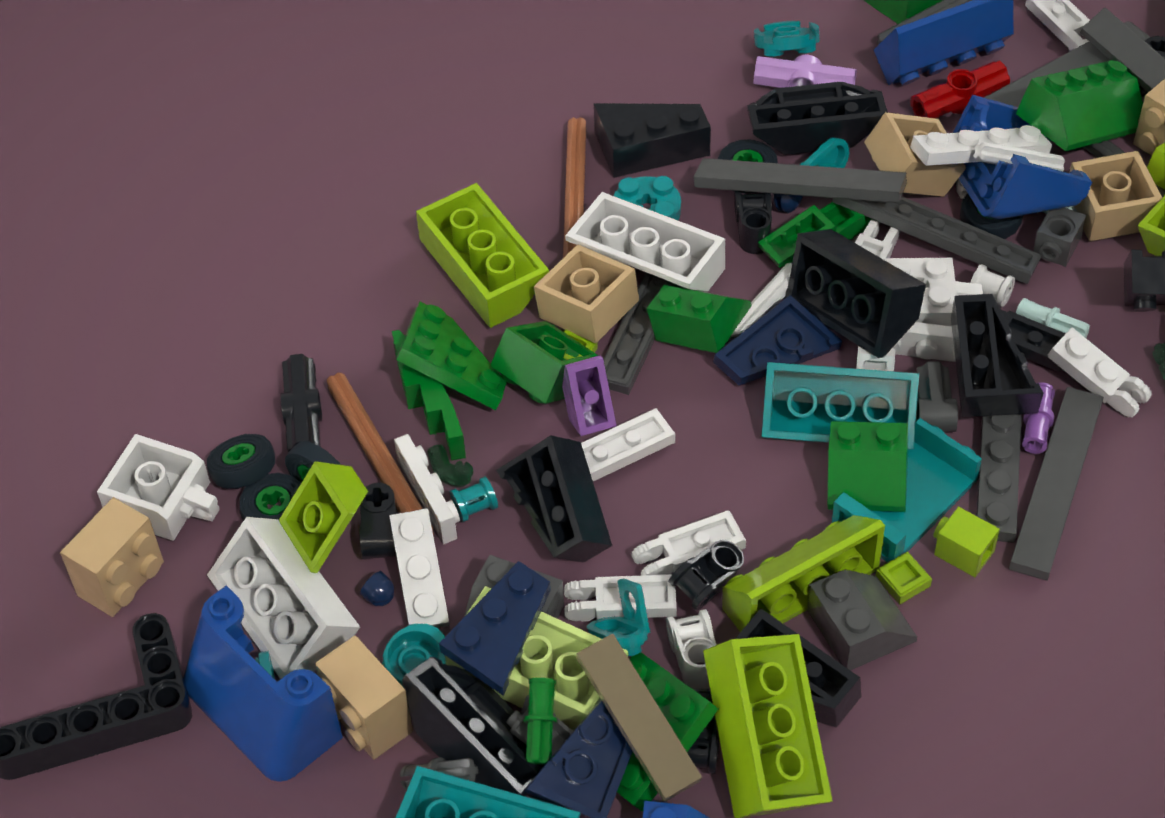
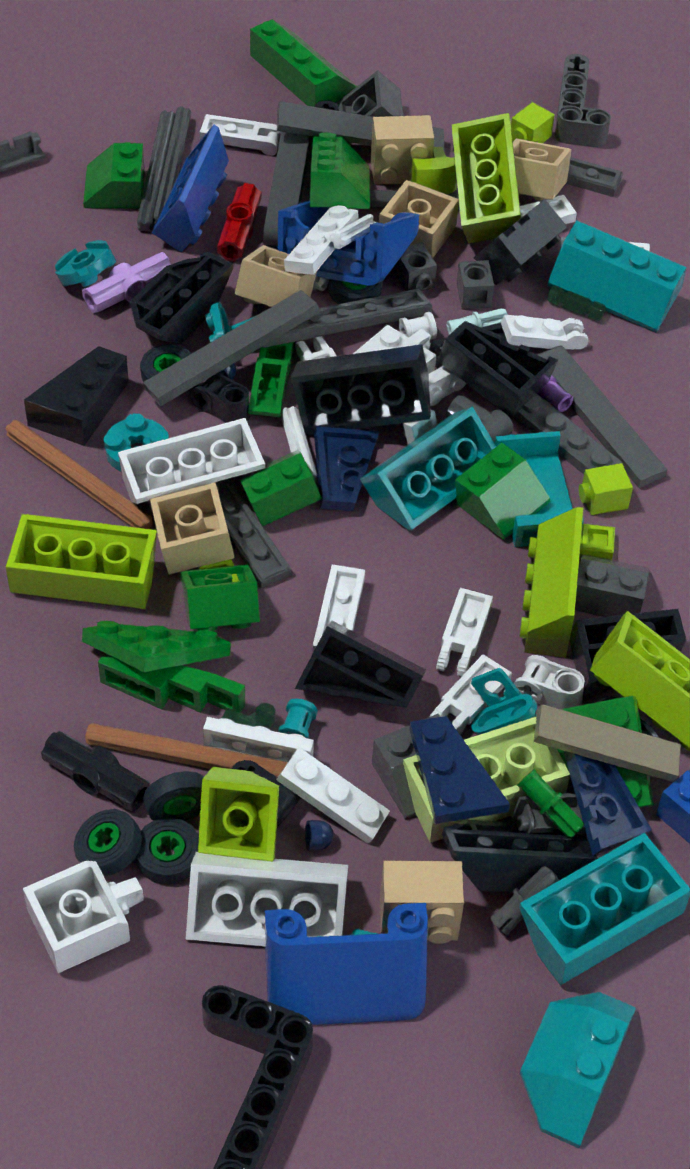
camera: 55 degrees left, 0 degrees up
tan brick [60,497,164,617] -> none
teal piece [382,623,446,688] -> none
medium lavender slope [562,355,616,436] -> none
black piece [668,540,744,611] -> none
none -> dark grey brick [456,260,494,309]

